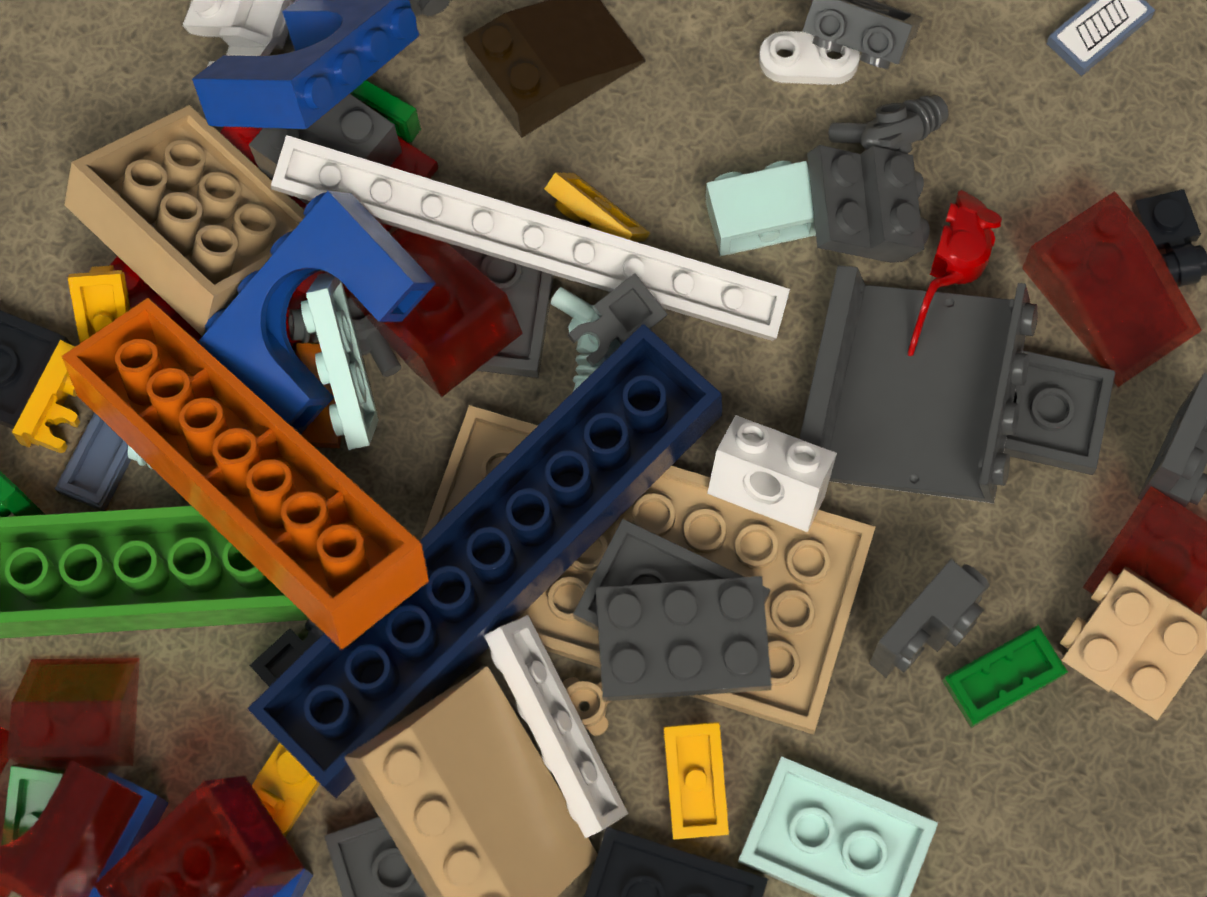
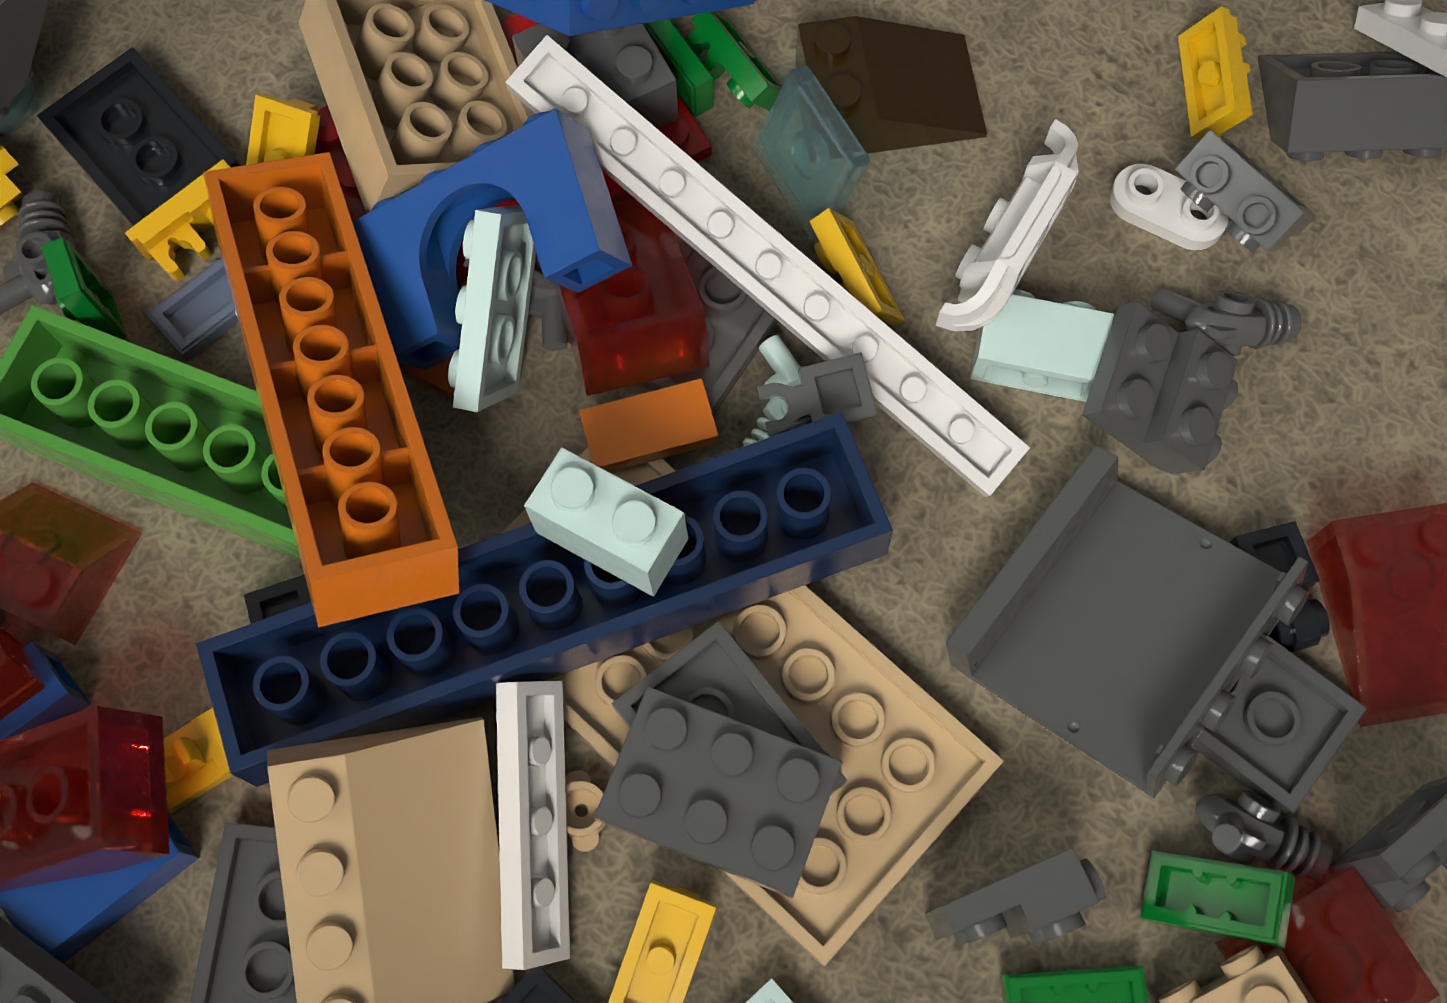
camera: 20 degrees right, 0 degrees up
white brick [707,415,837,532] -> none
red animal [908,190,1002,356] -> none
none -> light aqua brick [524,447,688,597]
none -> orange tile [579,378,719,472]
none -> green plate [684,11,791,113]
none -> clear light blue tile [752,66,871,240]
none -> white plate [935,119,1079,331]
none -> green plate [1140,850,1295,948]
none -> dark grey piece [1196,790,1333,881]
none -> black plate [1229,521,1330,652]

